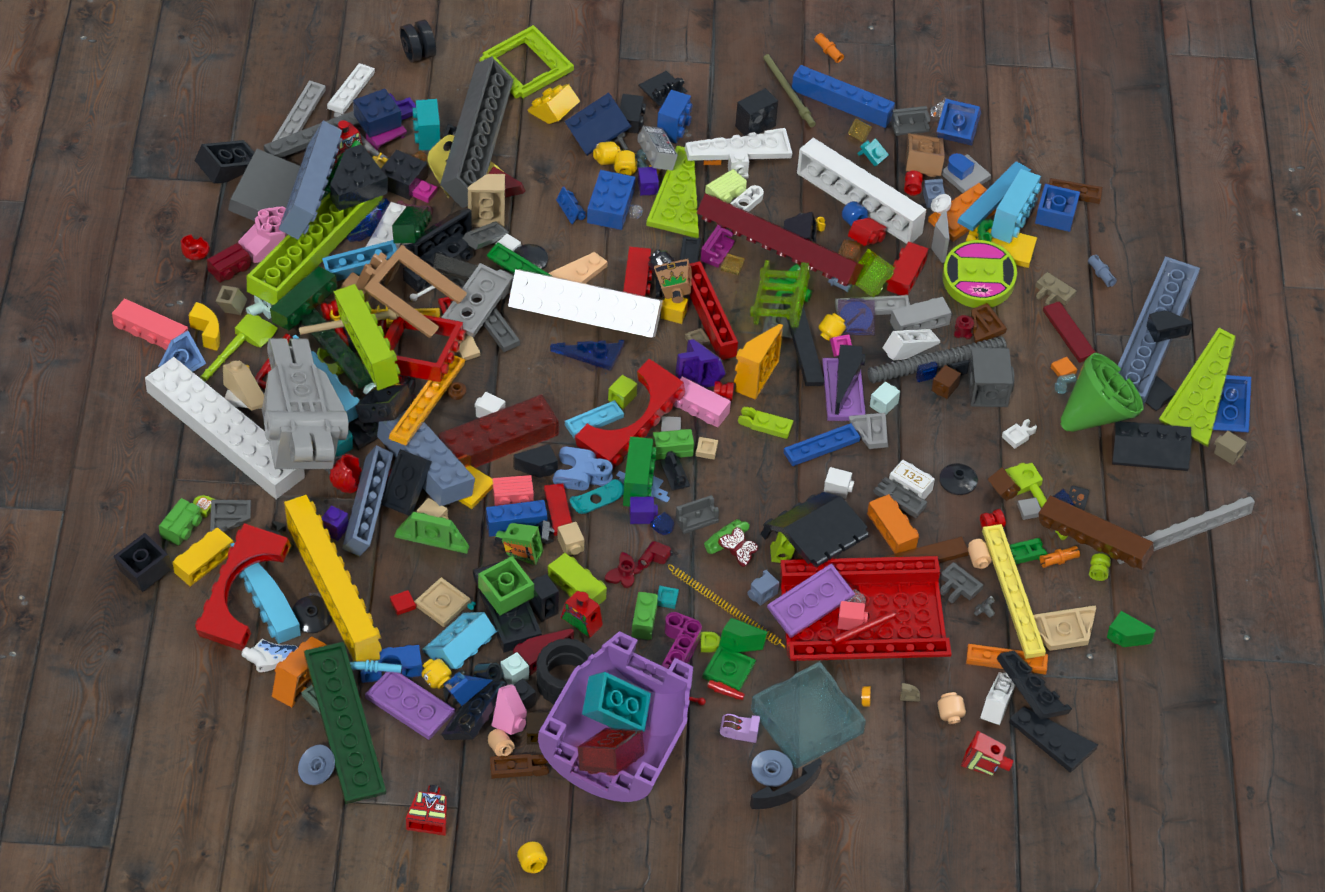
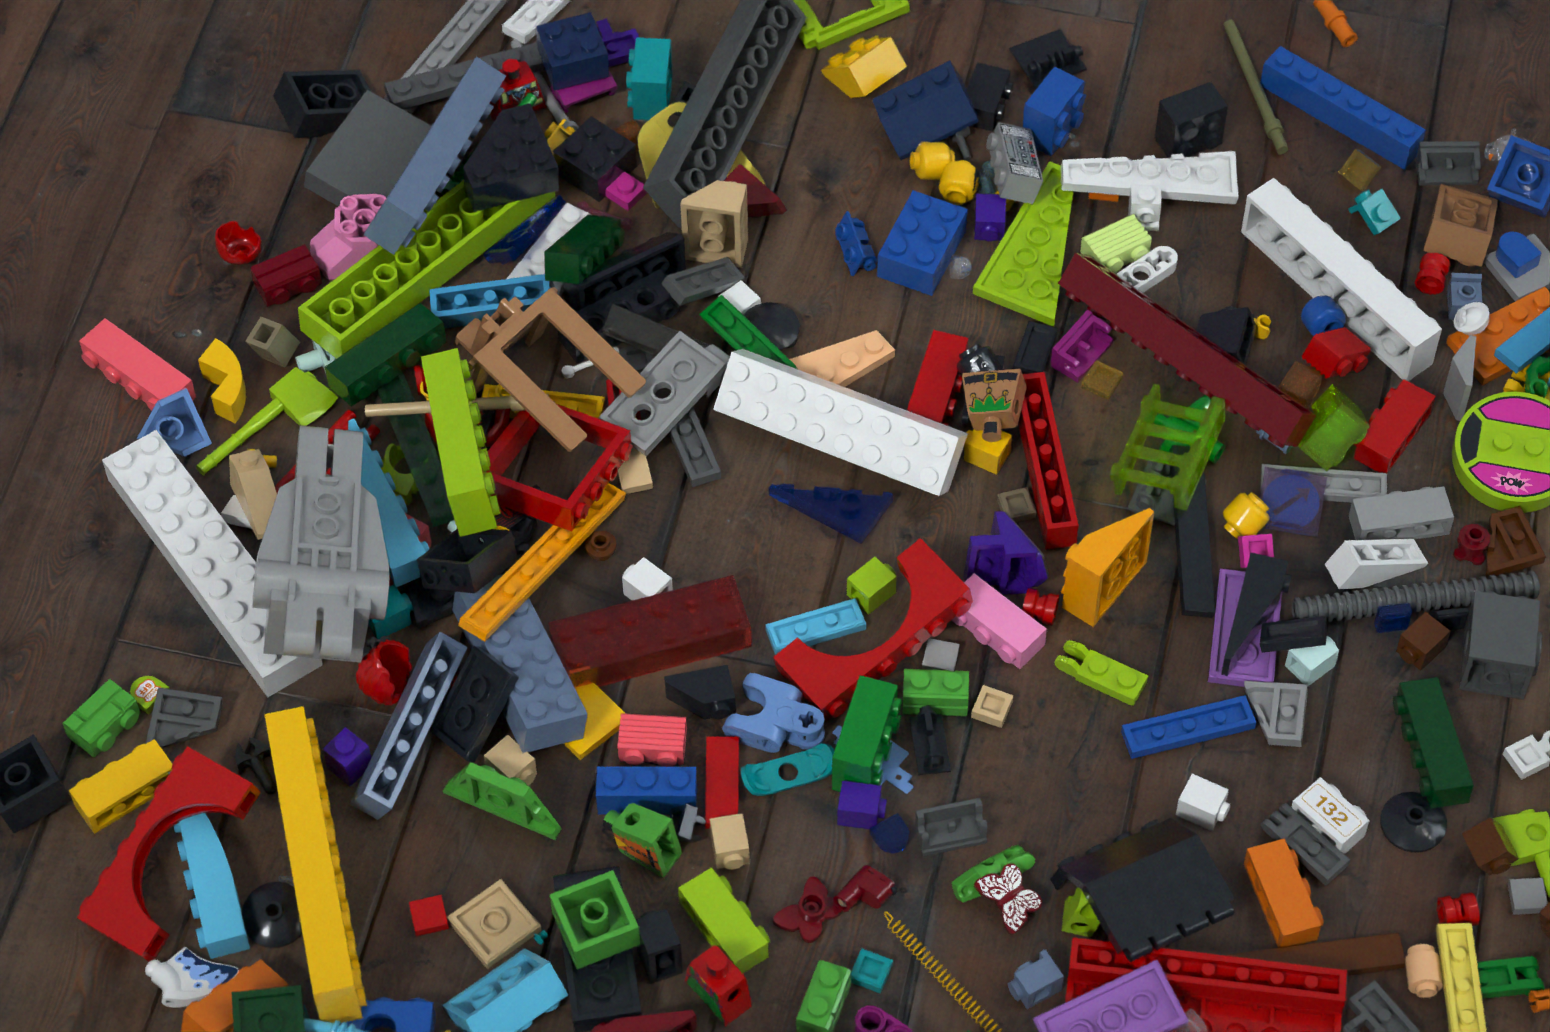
camera: 15 degrees right, 5 degrees up
none -> black tile [1259,616,1328,653]
none -> dark green brick [1393,677,1474,809]

